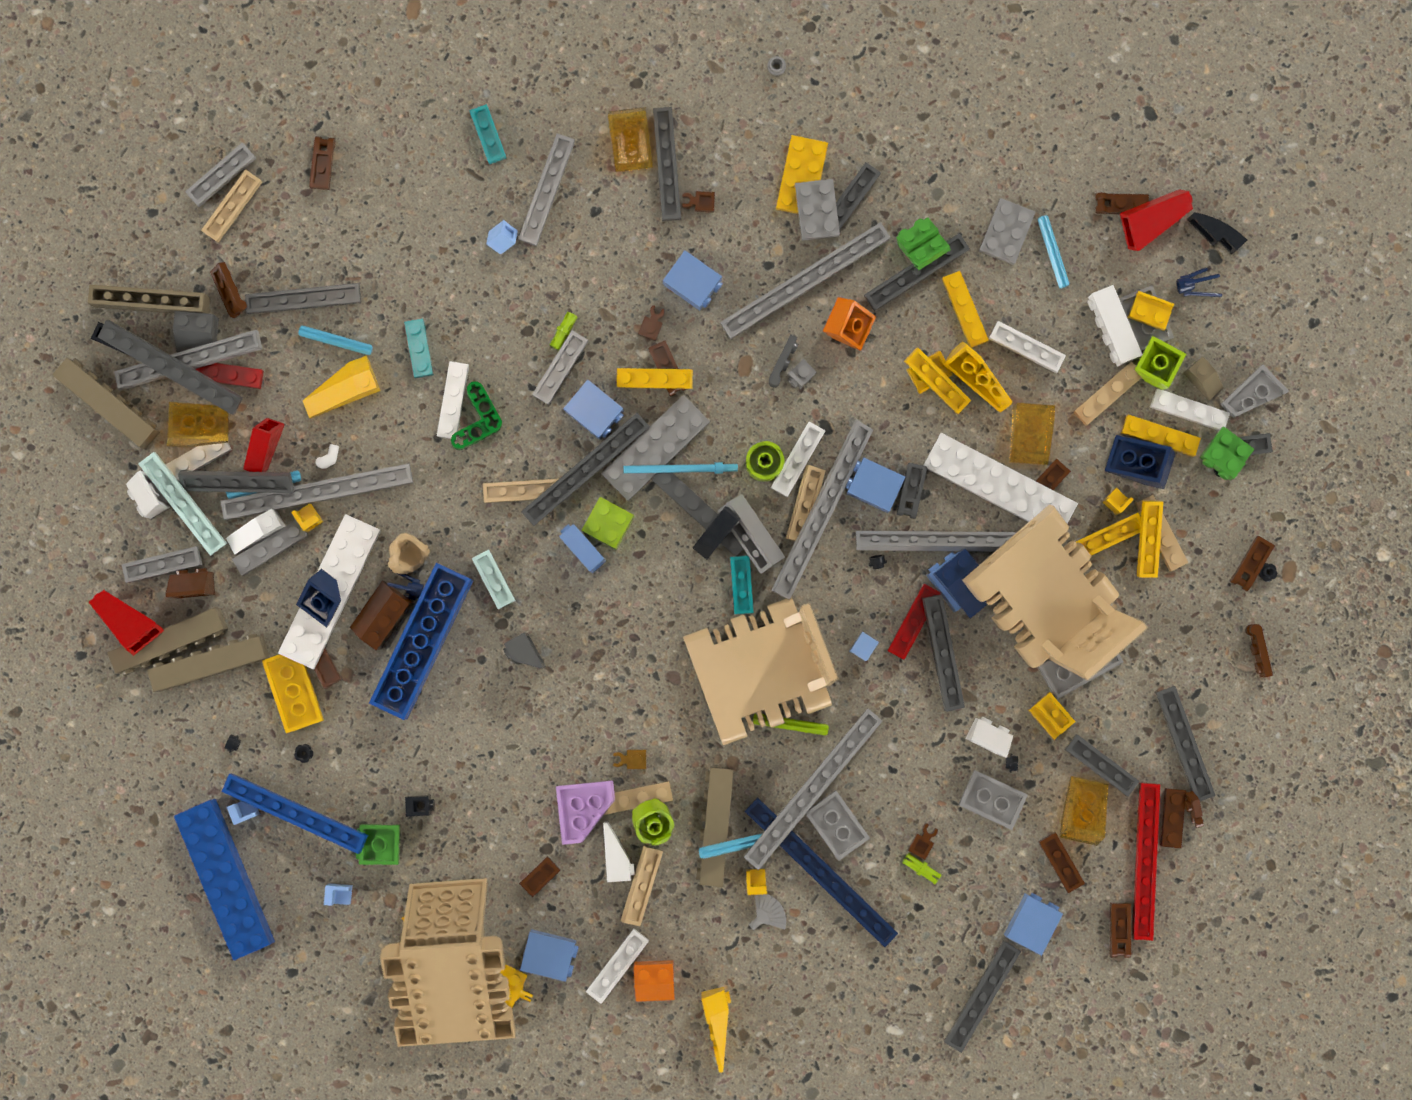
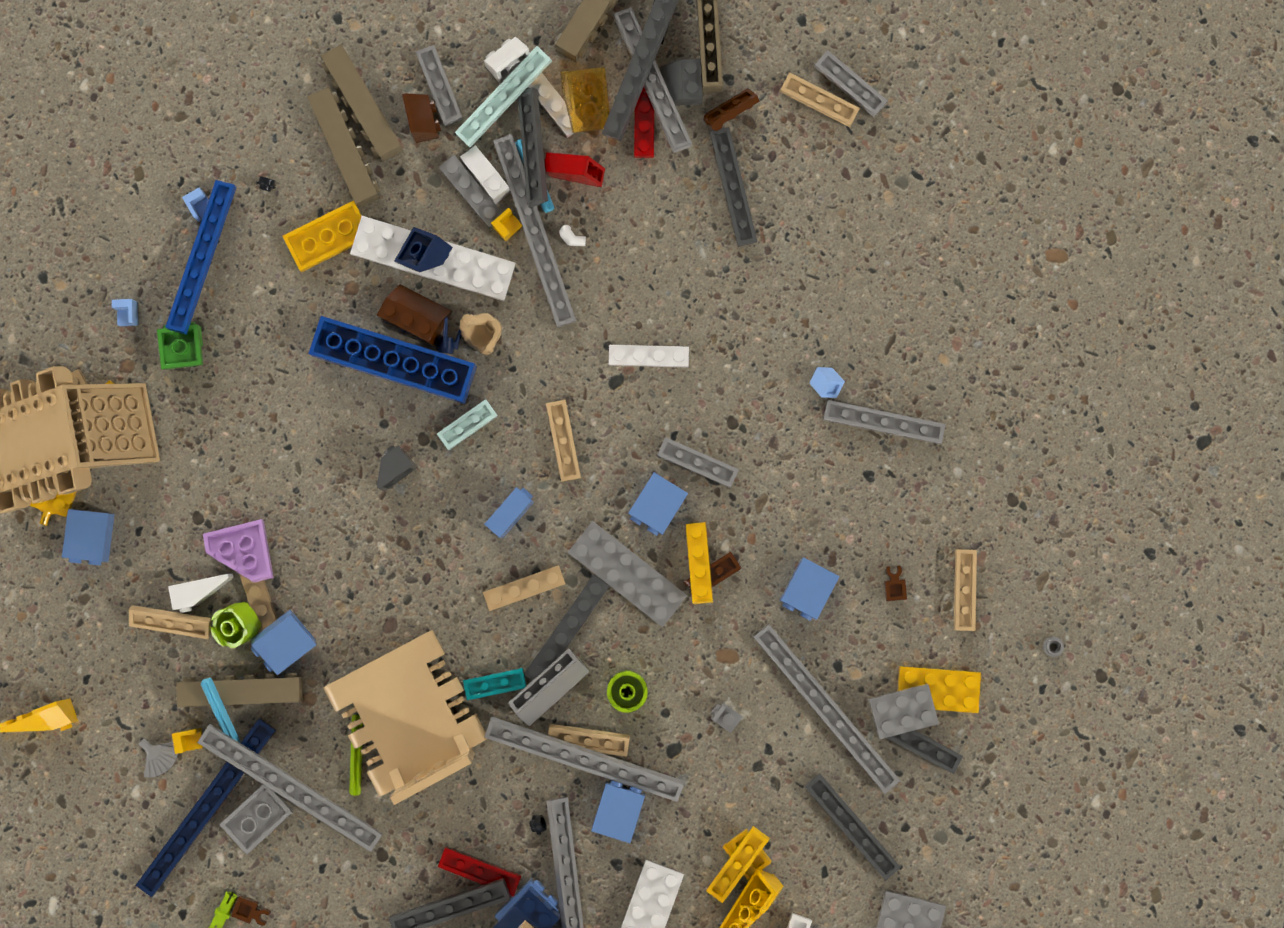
camera: 80 degrees right, 0 degrees up
red slope [88,590,164,656] -> none
blue brick [174,799,275,961] -> none
black plate [294,744,313,763] -> none
medium azure axle [299,325,373,355] -> none
yellow wedge [302,355,381,418] -> none
reddish brown plate [309,136,336,190] -> none
reddish brown plate [314,648,342,689] -> none
teal plate [404,318,434,378] -> none
black brick [405,795,435,817] -> none
green beam [451,381,502,450] -> none
teal plate [469,104,507,165] -> none
reddish brown plate [519,856,561,898] -> none
dark grey plate [521,413,650,526] -> none
lime pin [549,311,578,350] -> none
lime brick [582,497,635,550] -> none
white plate [586,929,649,1004] -> none
clear yellow slope [608,107,653,172] -> none
pearl gold plate [613,750,646,769] -> none
medium azure bar [623,462,738,474] -> none
orange slope [634,960,675,1002] -> none
reddish brown plate [638,305,665,342] -> none
dark grey plate [653,107,681,221] -> none
black slope [692,506,741,560] -> none
dark grey plate [769,334,799,388] -> none
white plate [771,422,825,497] -> none
orange slope [823,297,876,351] -> none
light blue panel [849,632,879,661] -> none
bright green plate [896,217,951,270] -> none
dark grey plate [897,463,927,519] -> none
yellow plate [942,271,989,348] -> none
none -> medium blue brick [251,609,317,675]
none -> tan plate [483,565,566,611]
none -> tan plate [954,549,977,631]

